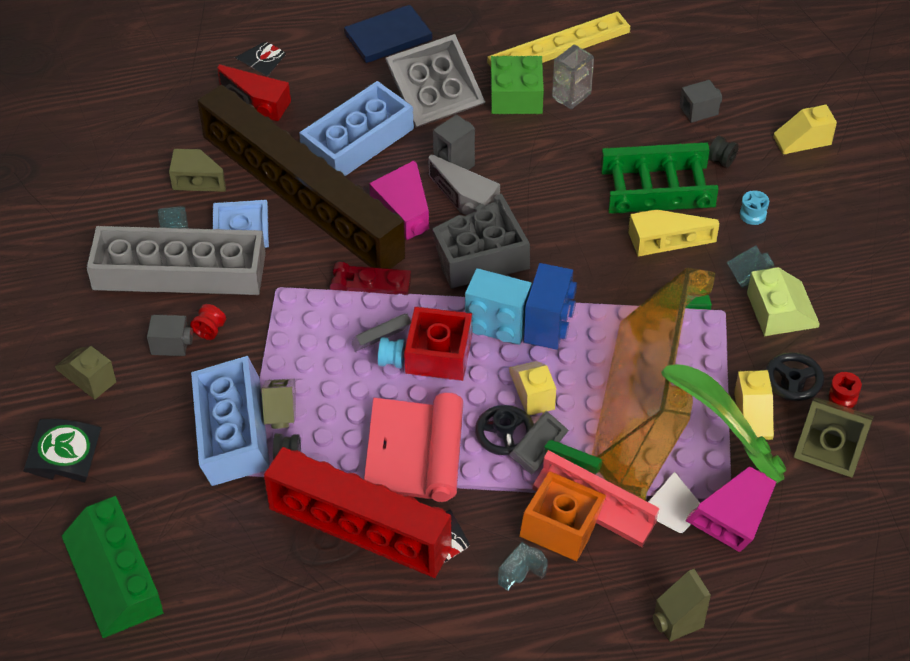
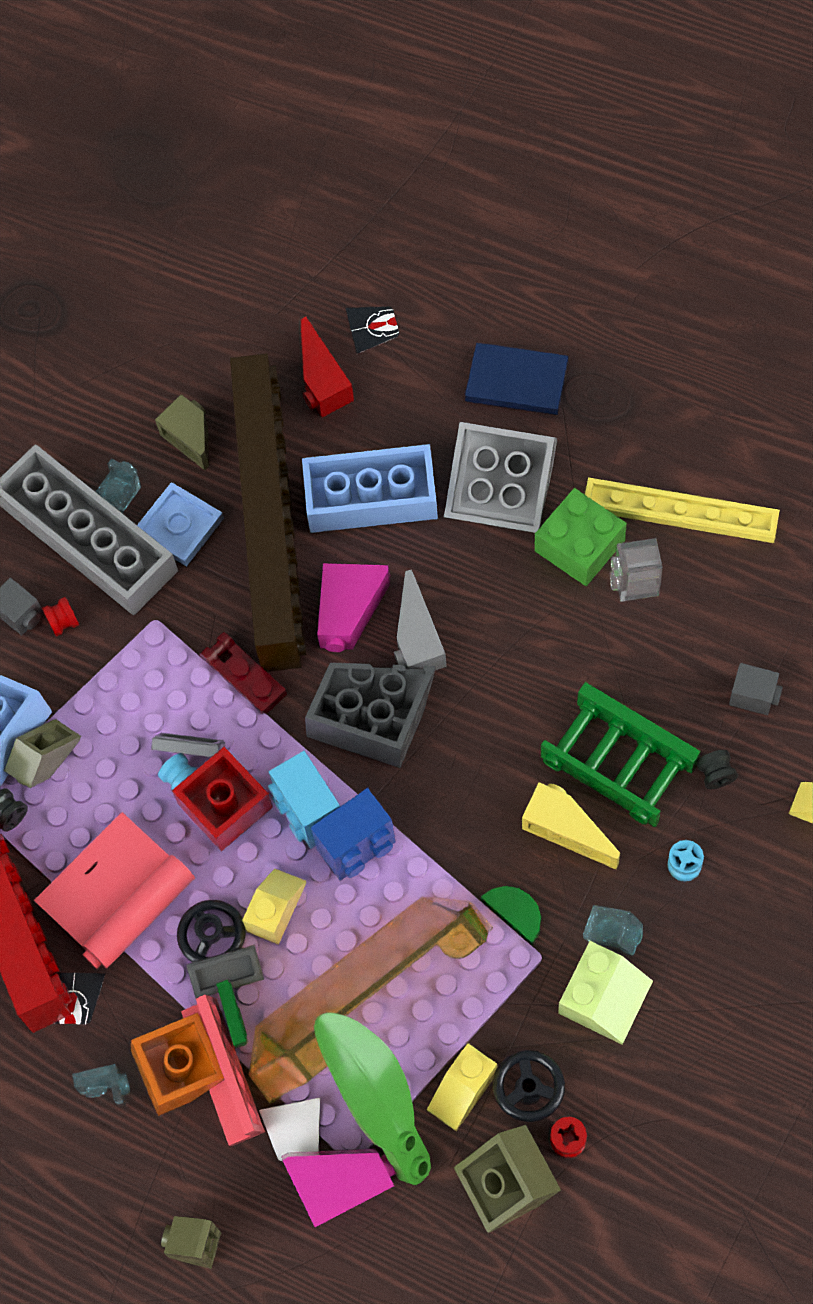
camera: 45 degrees right, 15 degrees up
dark grey brick [433,114,475,170] -> none

